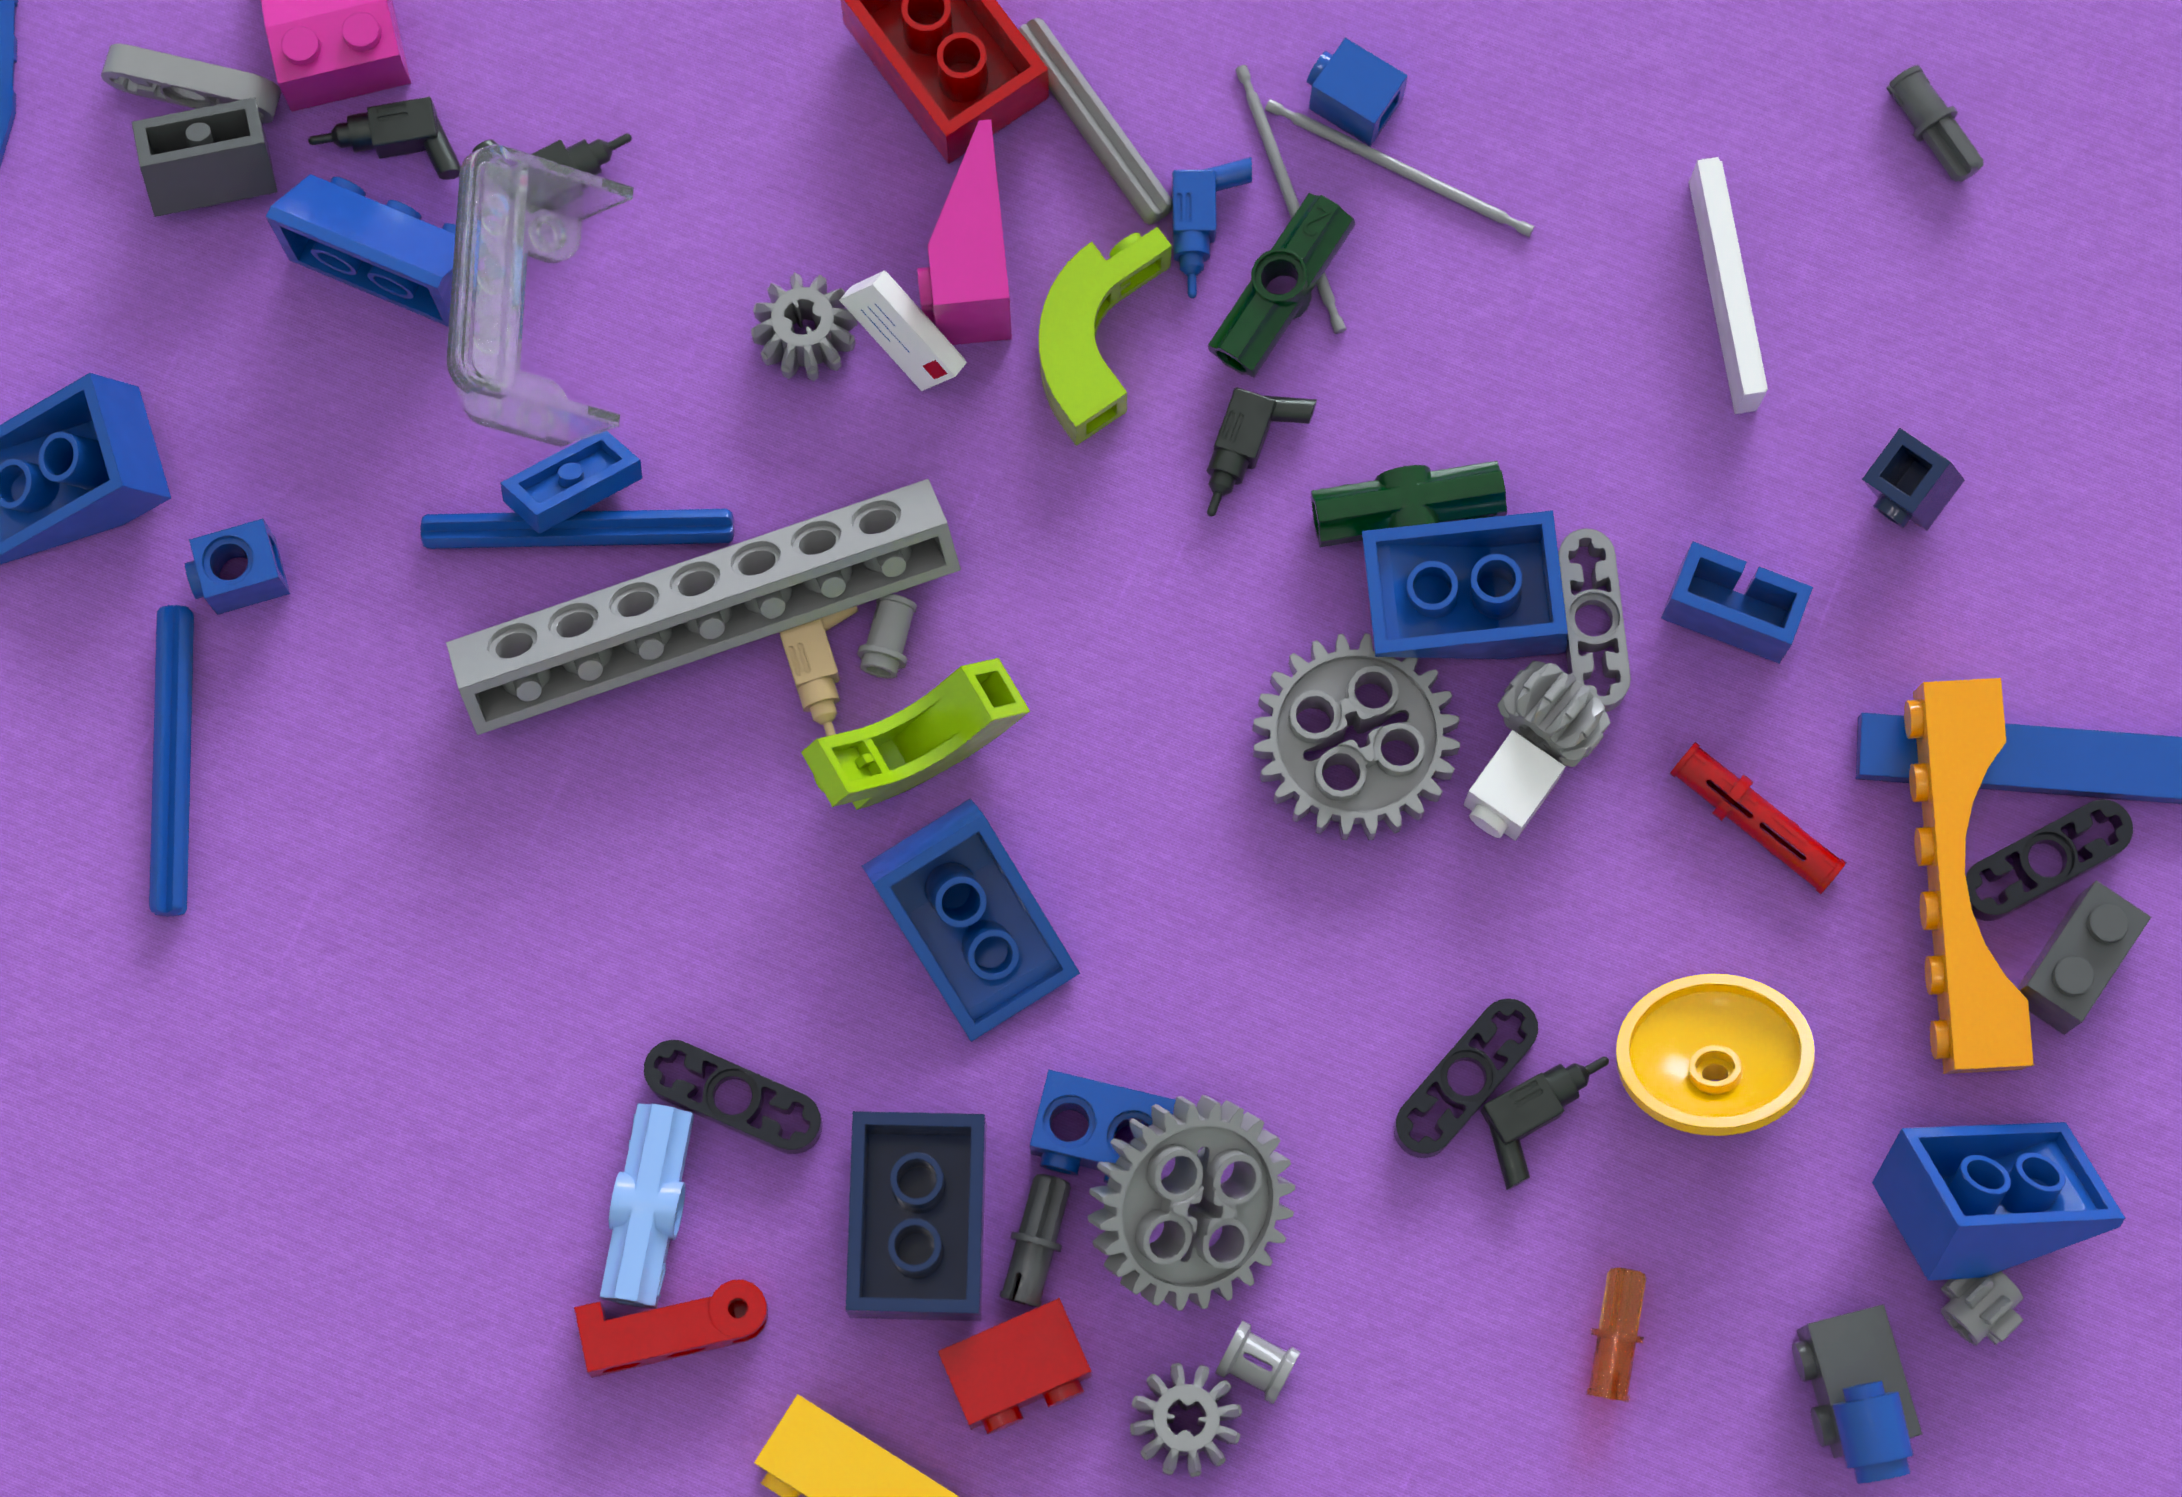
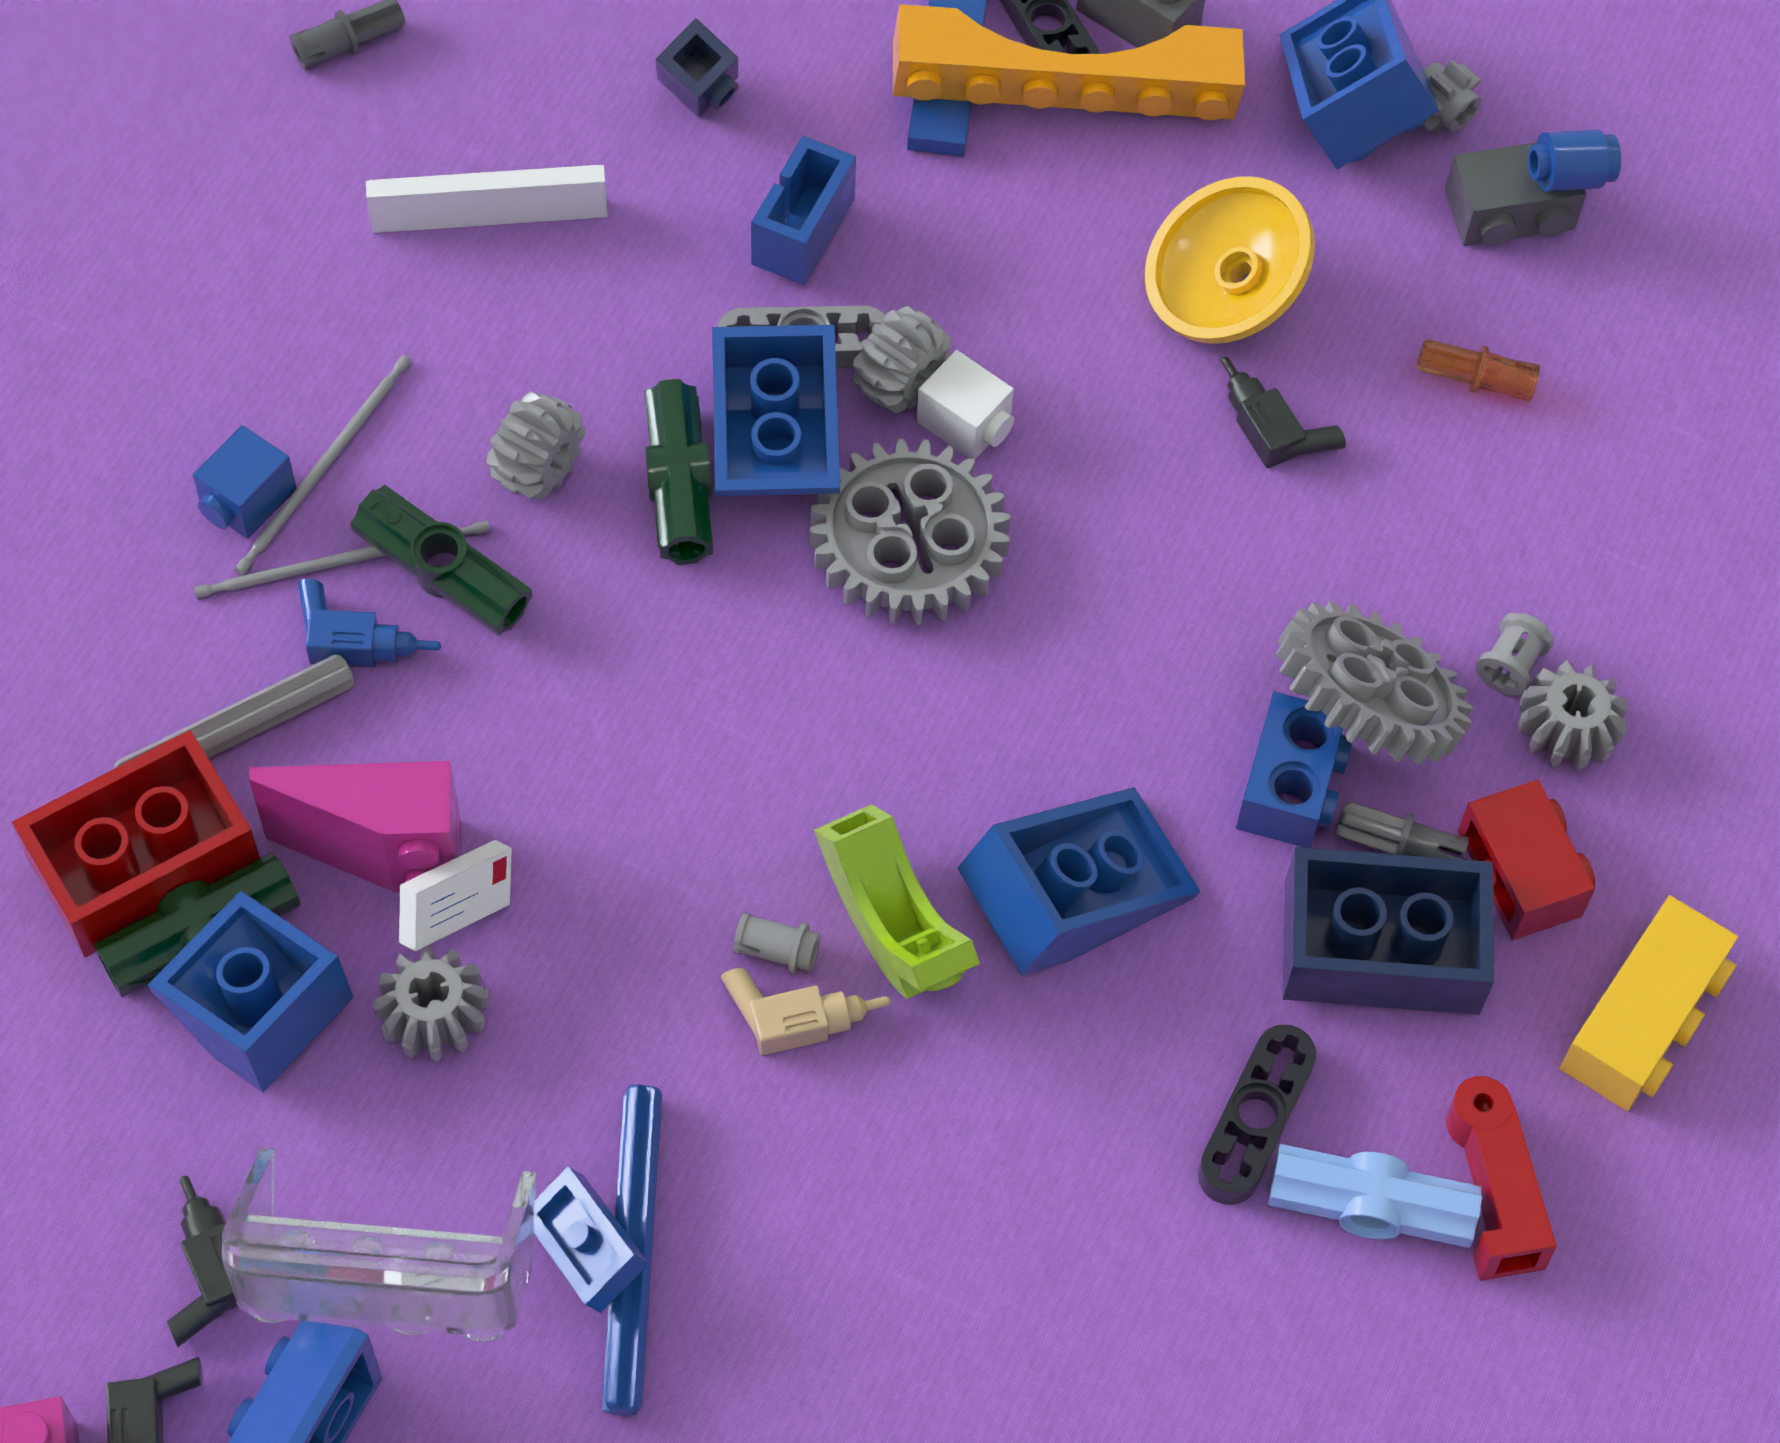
camera: 90 degrees left, 15 degrees down
light grey brick [446,479,961,735] -> none
lime arch [1039,227,1172,446] -> none
pearl dark grey piece [1206,387,1317,517] -> none
black beam [1394,999,1538,1158] -> none
red pin [1670,742,1847,894] -> none
none -> dark green piece [93,853,301,998]
none -> blue slope [148,891,354,1093]
none -> light grey gear [486,391,585,500]

